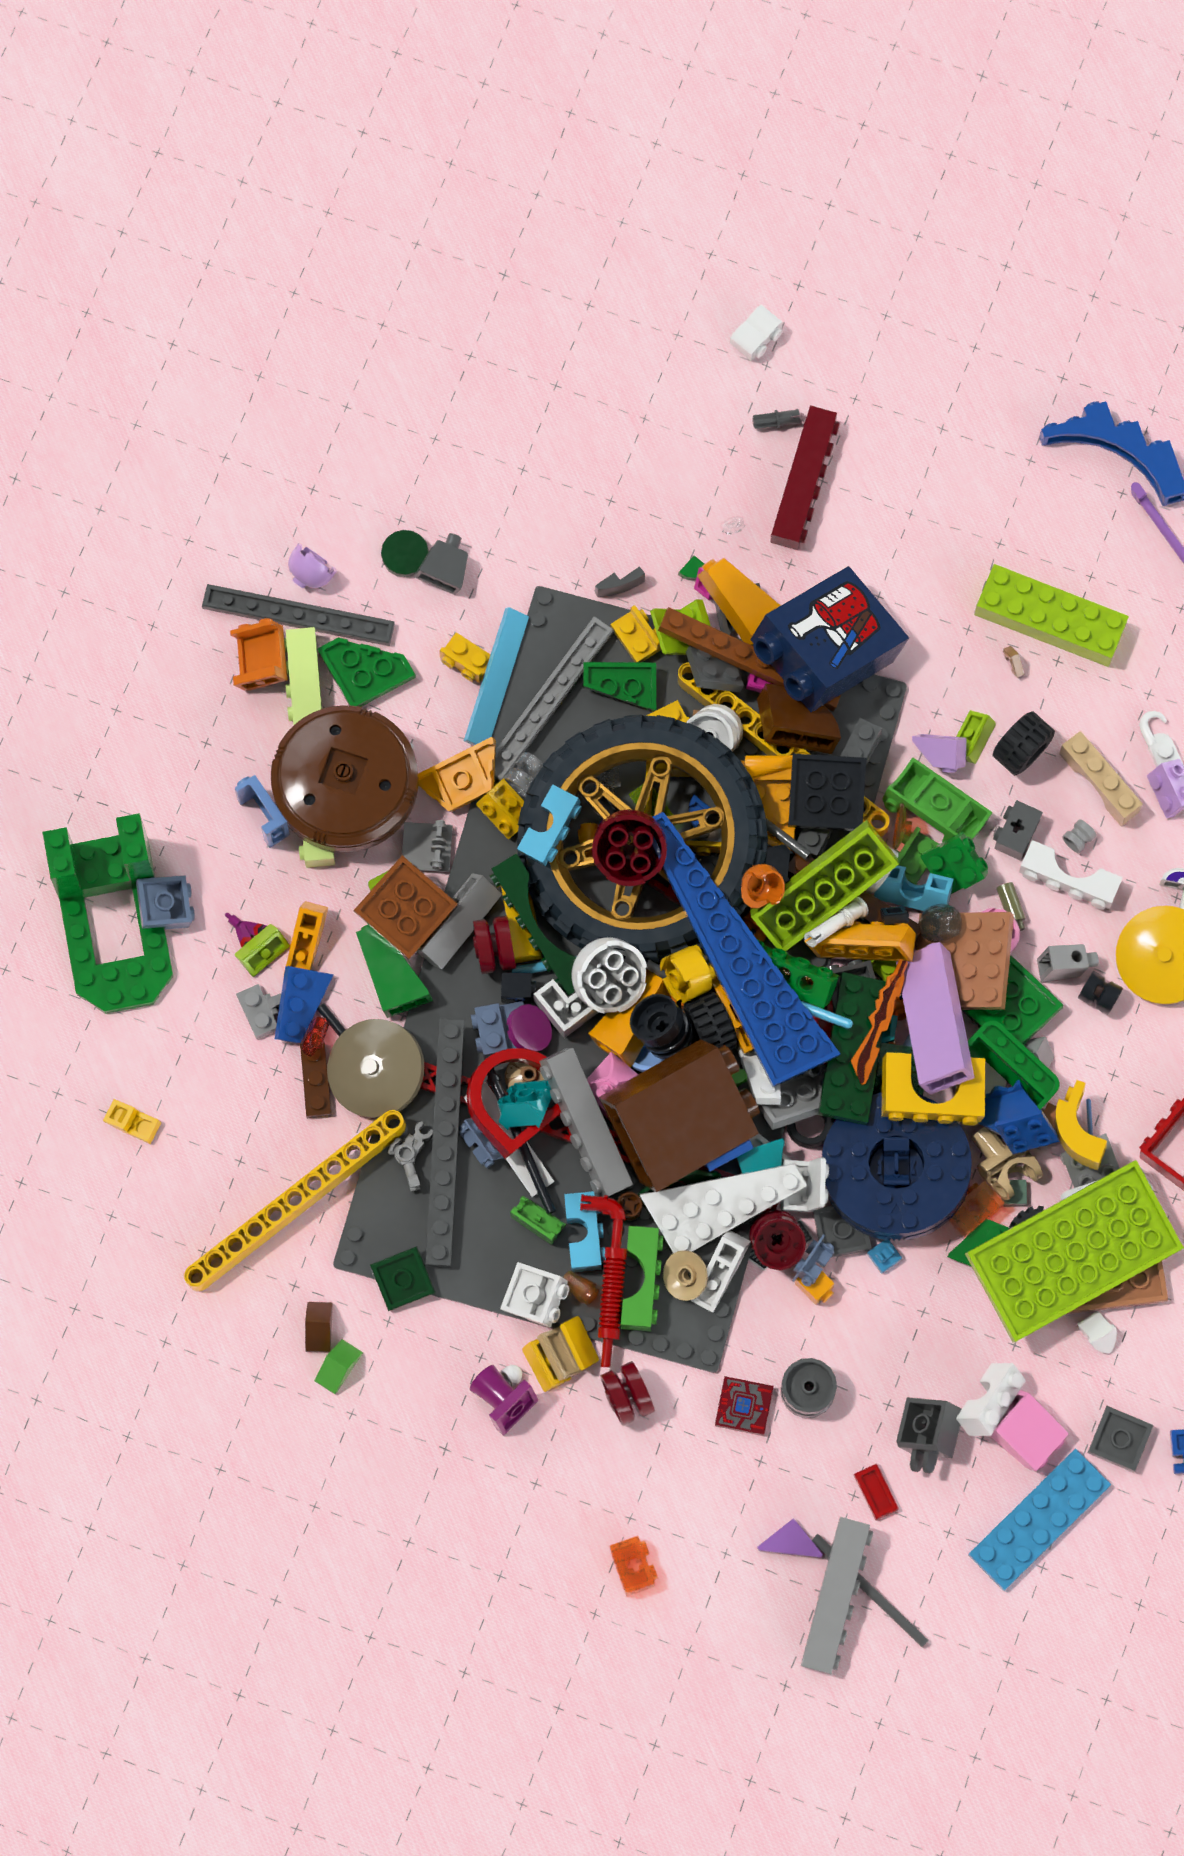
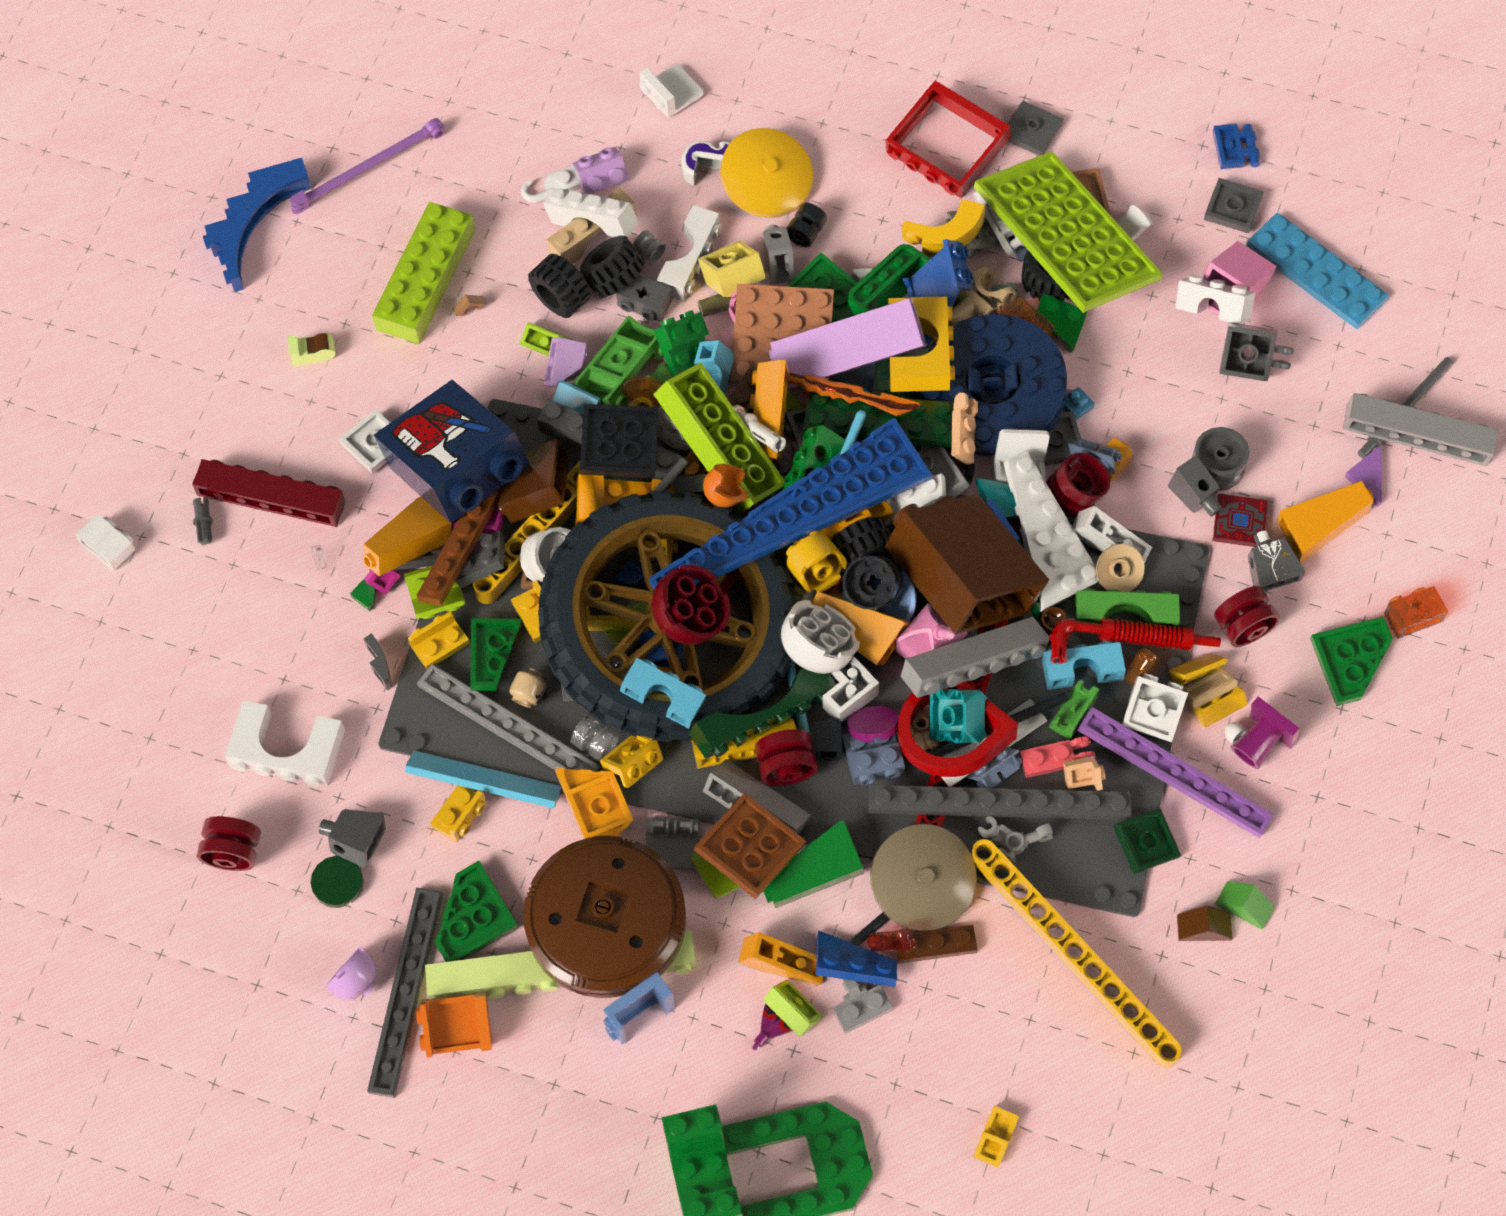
camera: 90 degrees left, 10 degrees down
sand blue plate [136,875,195,930] -> none
red tile [854,1463,899,1521] -> none
black tile [880,906,909,925] -> none
clear smoke hair [919,904,962,943] -> none
none -> dark red wheel [196,816,261,871]
none -> white arch [224,700,345,787]
none -> yellowish green leg [287,333,336,367]
none -> white plate [339,409,390,474]
none -> tan head [510,668,547,708]
none -> white arch [543,187,639,238]
none -> medium azure slope [552,380,601,414]
none -> black tyre [579,235,645,297]
none -> light yellow brick [698,240,766,297]
none -> light nougat hinge [951,392,978,465]
none -> coral hinge [1019,736,1096,778]
none -> light nougat bracket [1063,756,1105,791]
none -> medium lavender plate [1077,707,1274,839]
none -> dark grey torso [1168,455,1222,517]
none -> dark grey torso [1248,530,1305,592]
none -> light orange slope [1277,481,1373,562]
none -> green plate [1310,616,1393,706]

